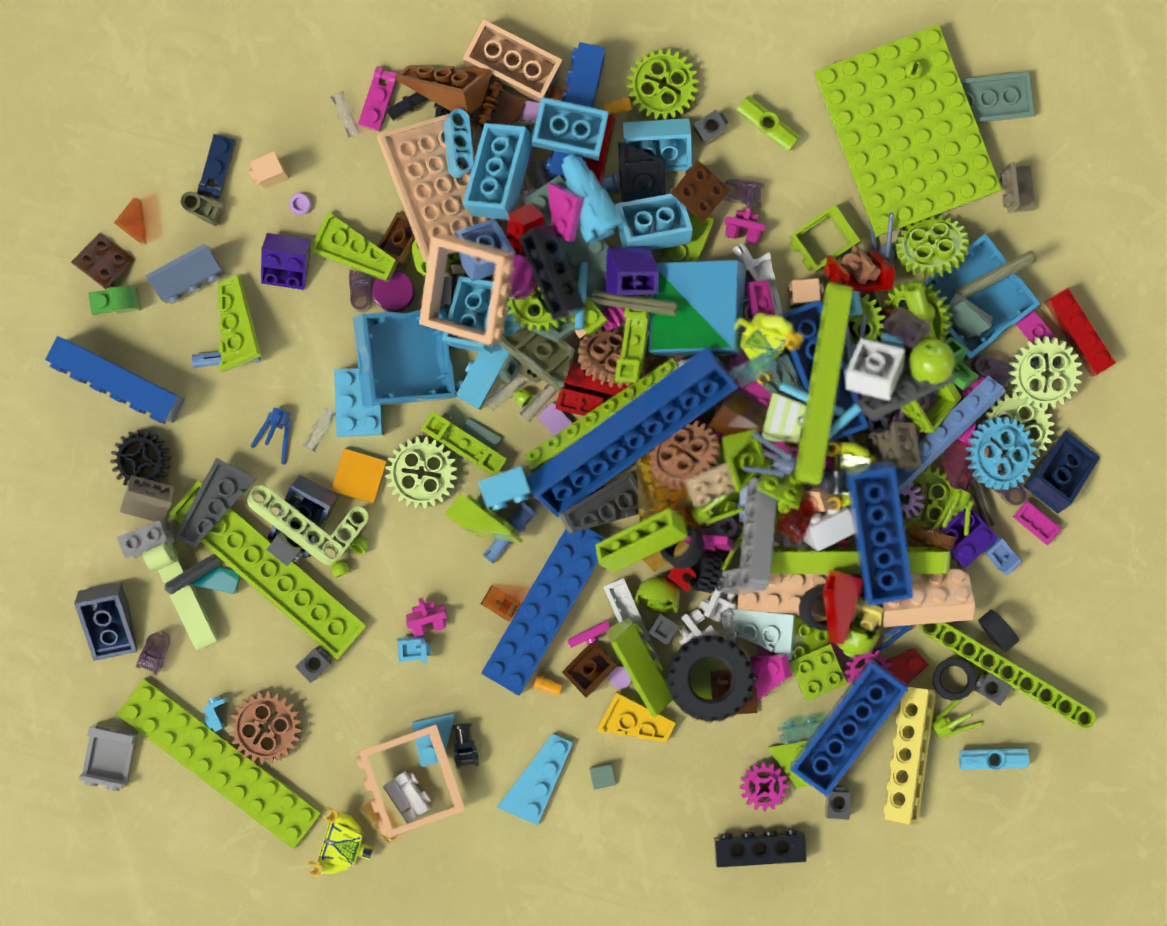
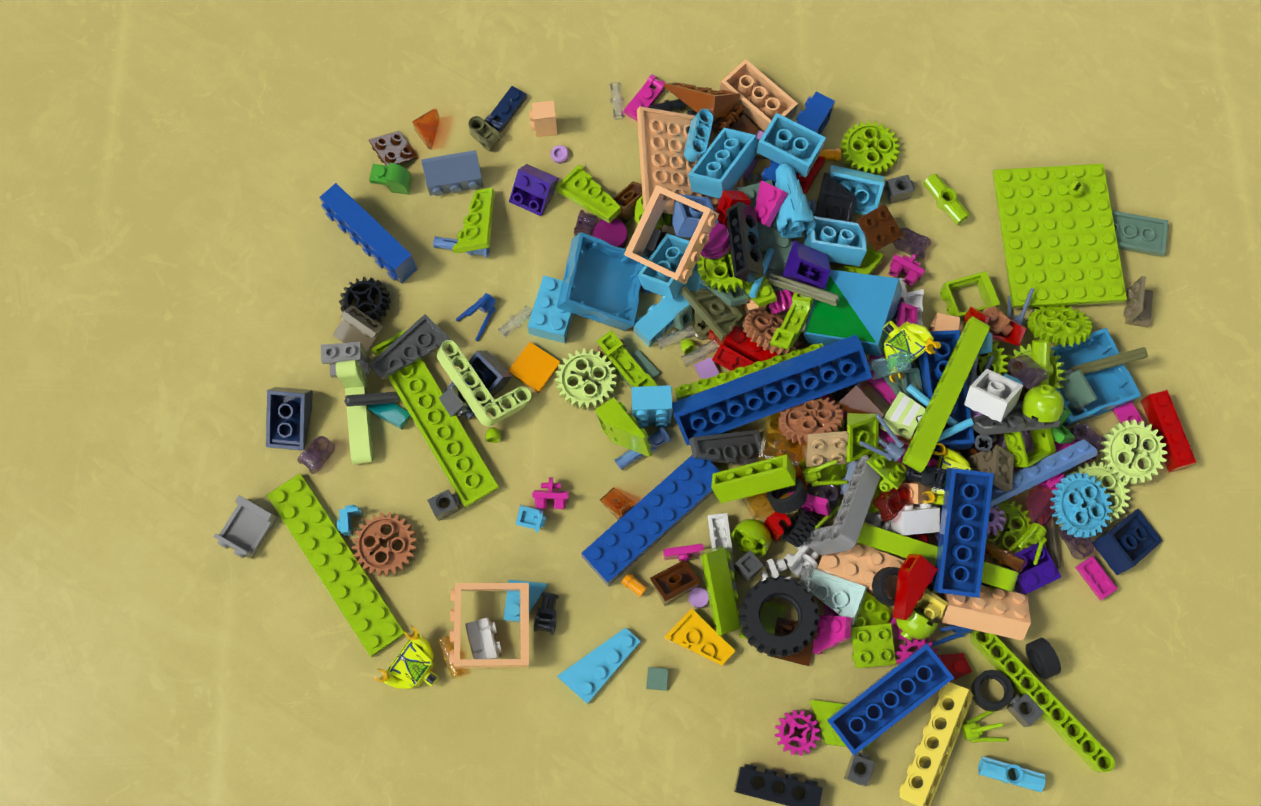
camera: 15 degrees right, 15 degrees down
lime hinge [349,535,369,555] -> none
clear light blue hinge [777,717,822,745] -> none
medium blue bracket [984,536,1022,575] -> none

